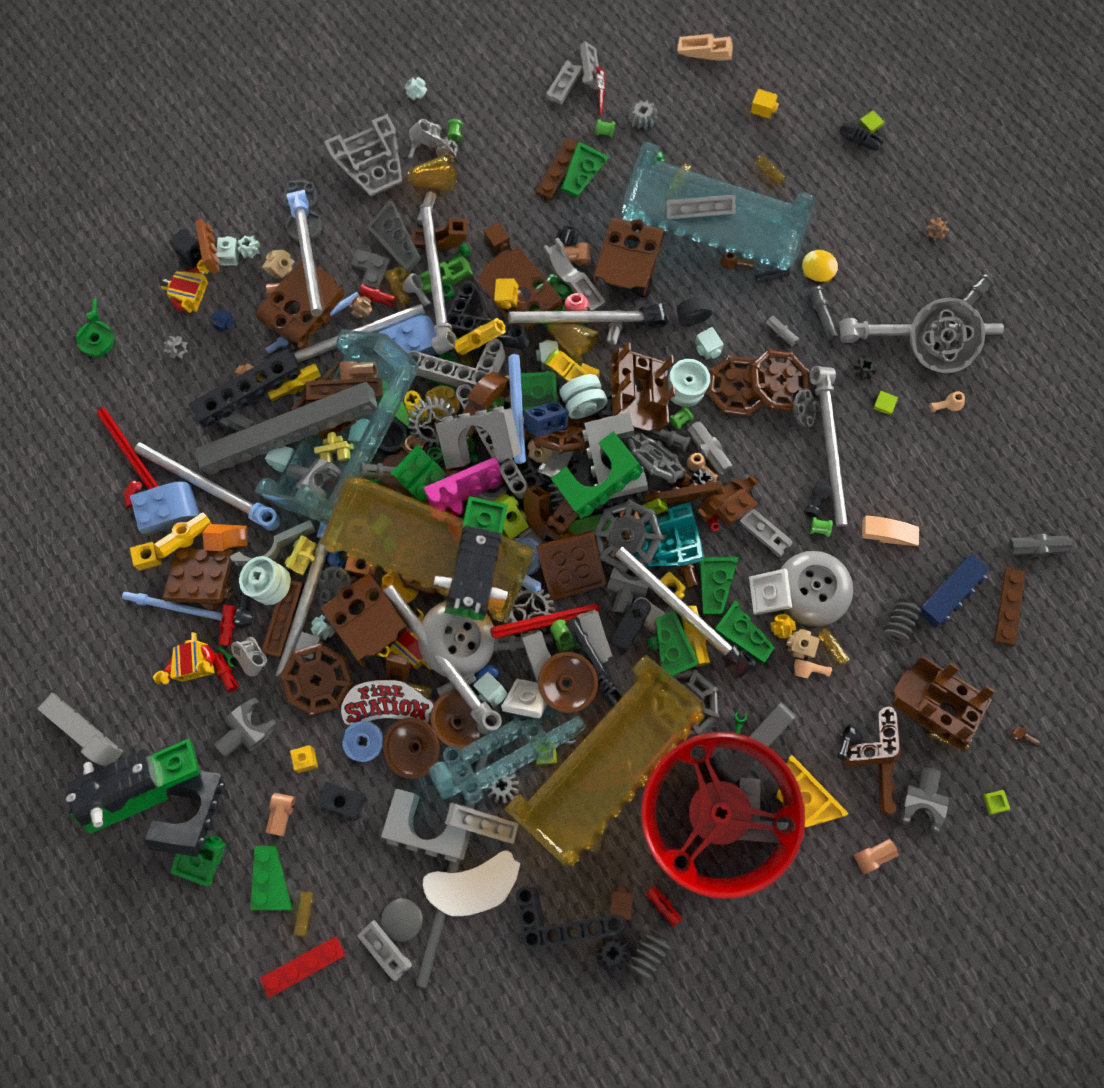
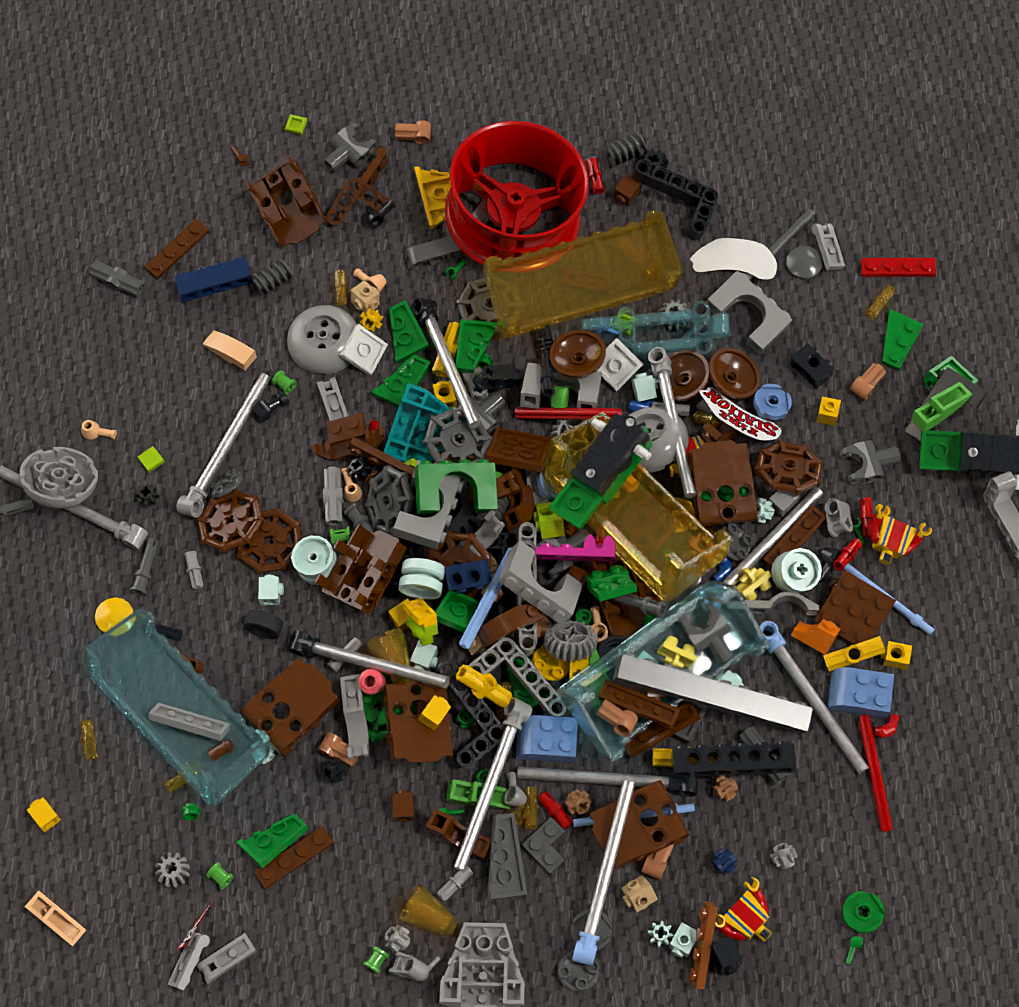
camera: 150 degrees left, 5 degrees down
light grey plate [445,803,518,844] -> none
none -> reddish brown pin [208,738,235,762]
none -> bright green slope [912,382,972,433]

